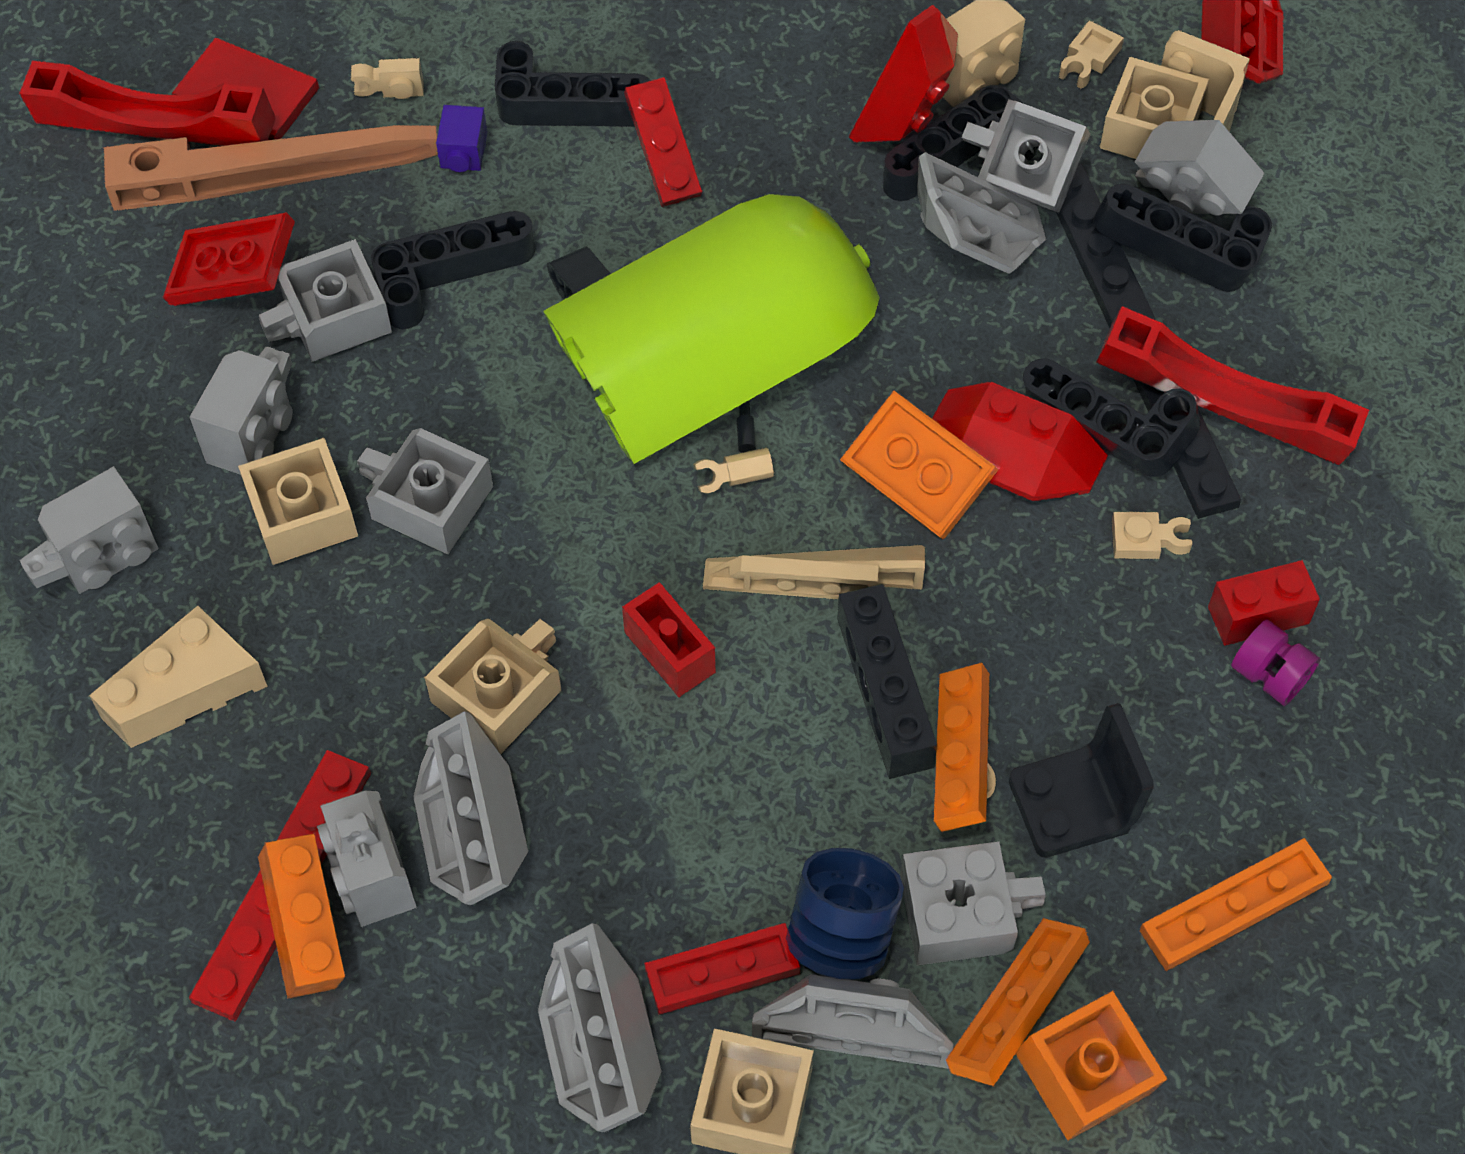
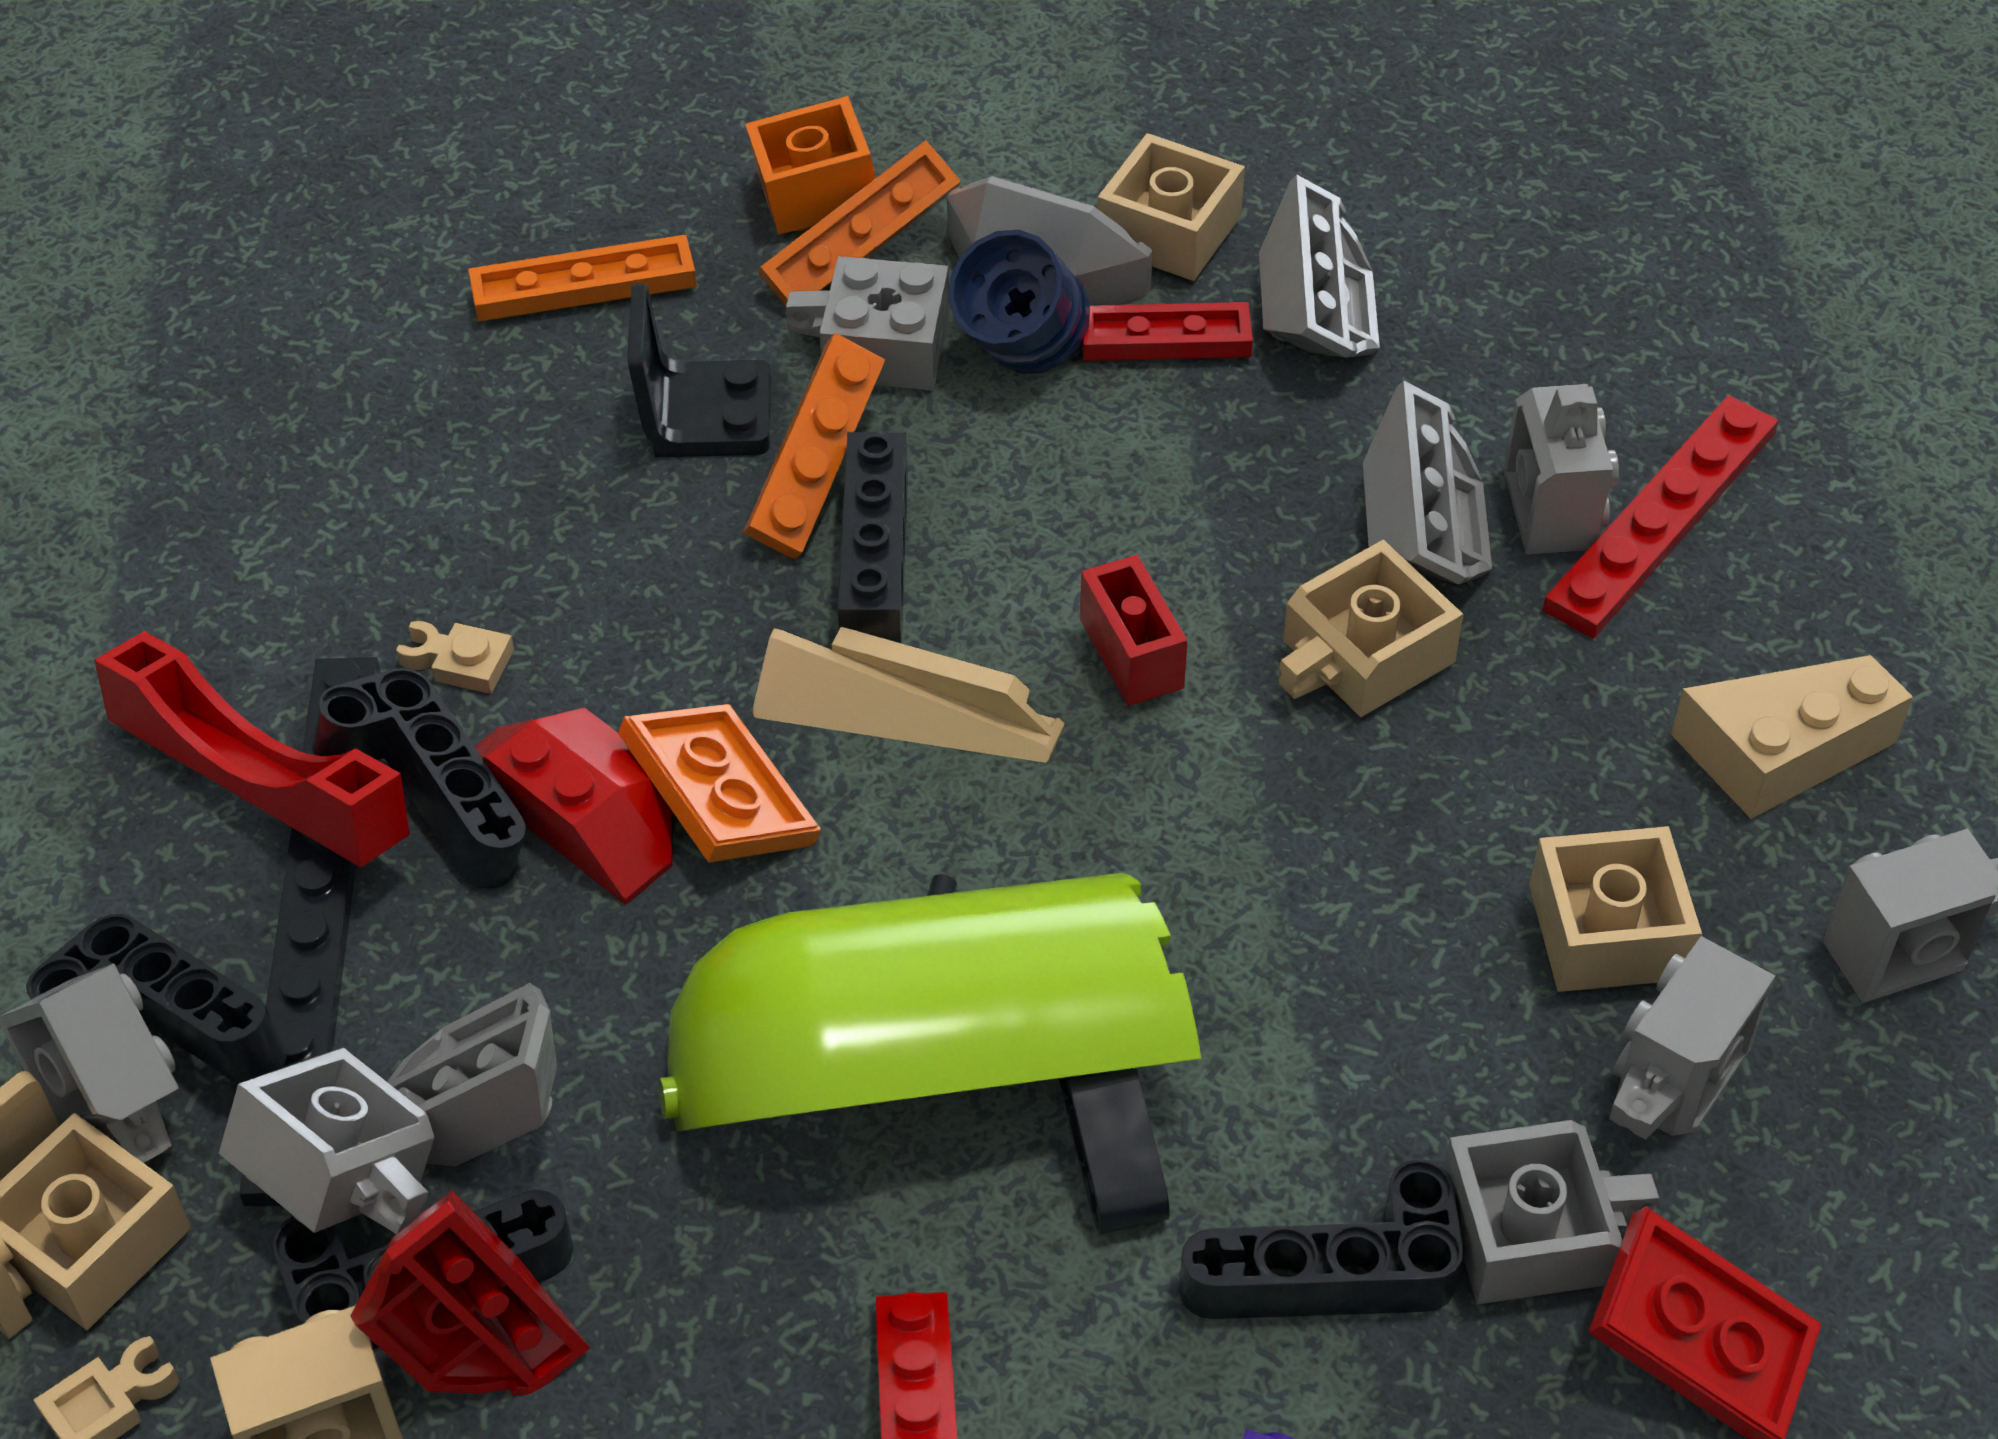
camera: 165 degrees left, 10 degrees down
orange brick [258,834,345,999] -> none
light grey hinge [357,428,493,554] -> none
tan bar [693,448,774,493] -> none
red brick [1208,560,1320,646] -> none
magenta wheel [1231,619,1321,706] -> none

